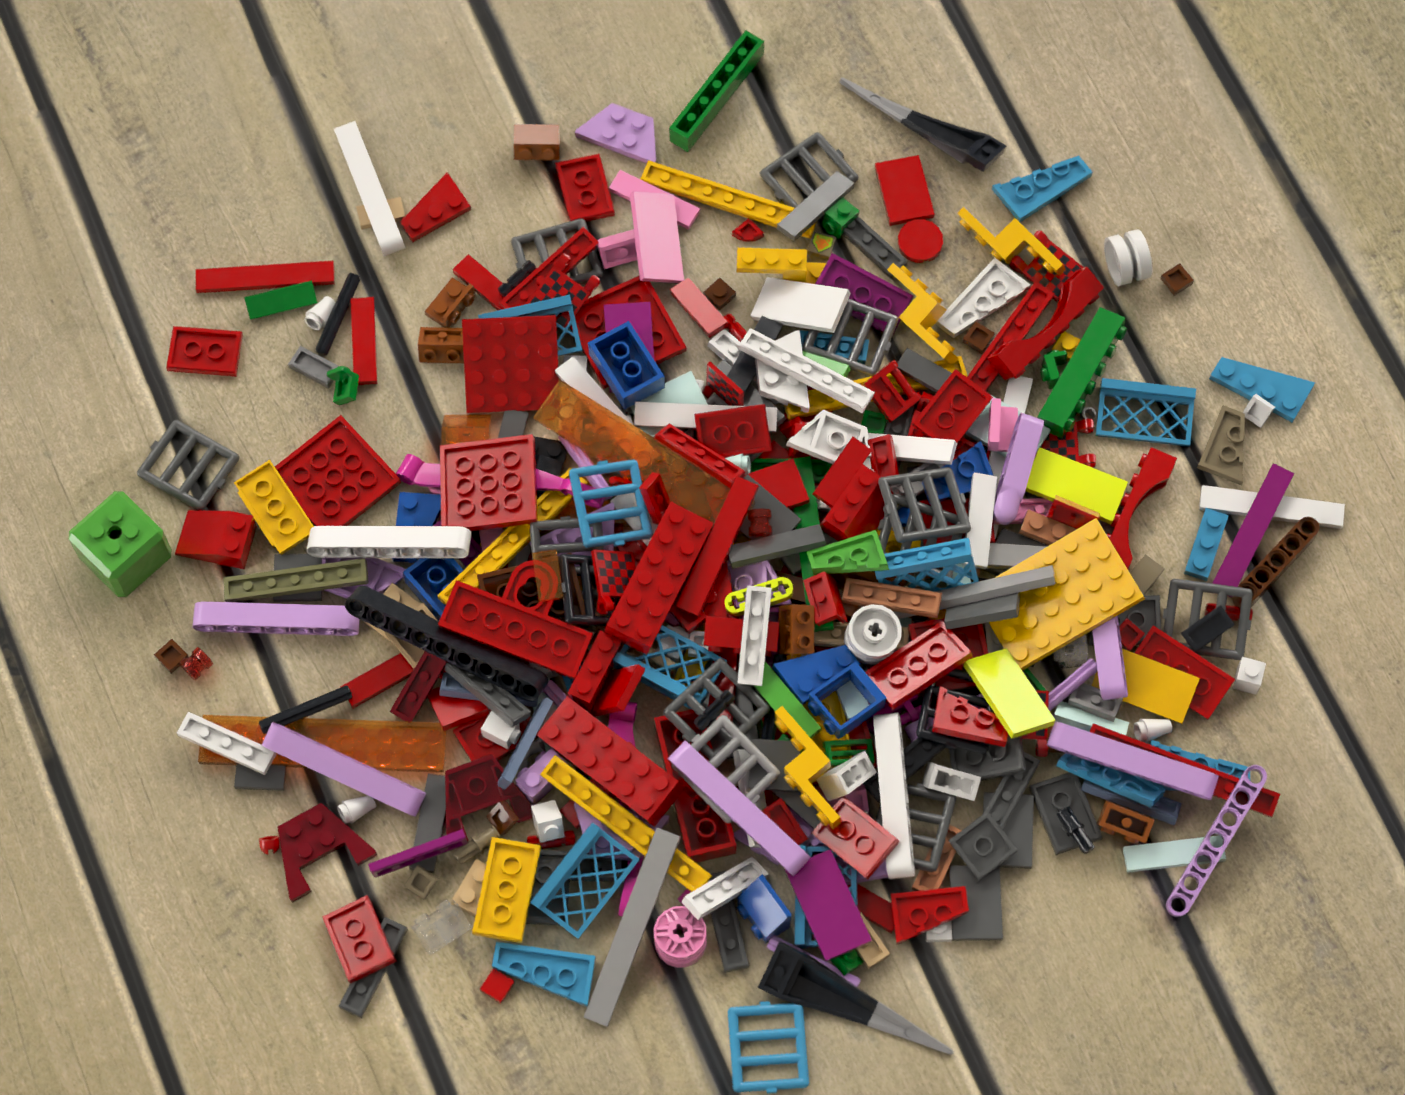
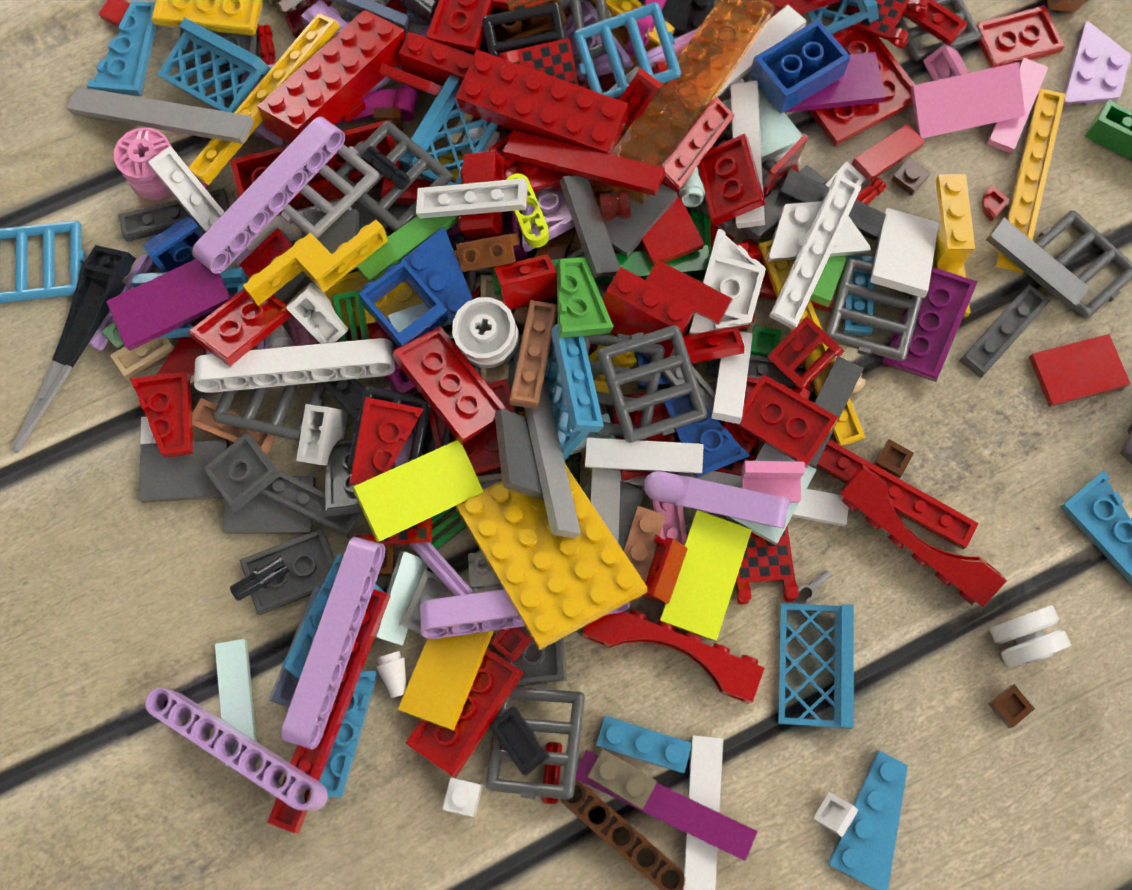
camera: 85 degrees right, 5 degrees up
white brick [531,800,564,843] -> none
tile [807,231,836,260] -> none
green bracket [822,197,860,239] -> none
yellow bracket [887,263,959,365] -> none
red tile [898,219,943,263] -> none
white wing [936,258,1031,338] -> none
yellow bracket [957,207,1066,276] -> none
red flag [1009,230,1084,302] -> none
green brick [1037,307,1127,439] -> none
green bracket [1040,350,1067,389] -> none
yellow plate [1052,332,1081,362] -> none
dark orange brick [1097,800,1155,845] -> none
dark tan slope [1130,554,1165,595] -> none
dark tan wing [1197,405,1245,485] -> none
none -> reddish brown plate [374,108,404,131]
none -> dark tan plate [588,749,658,809]

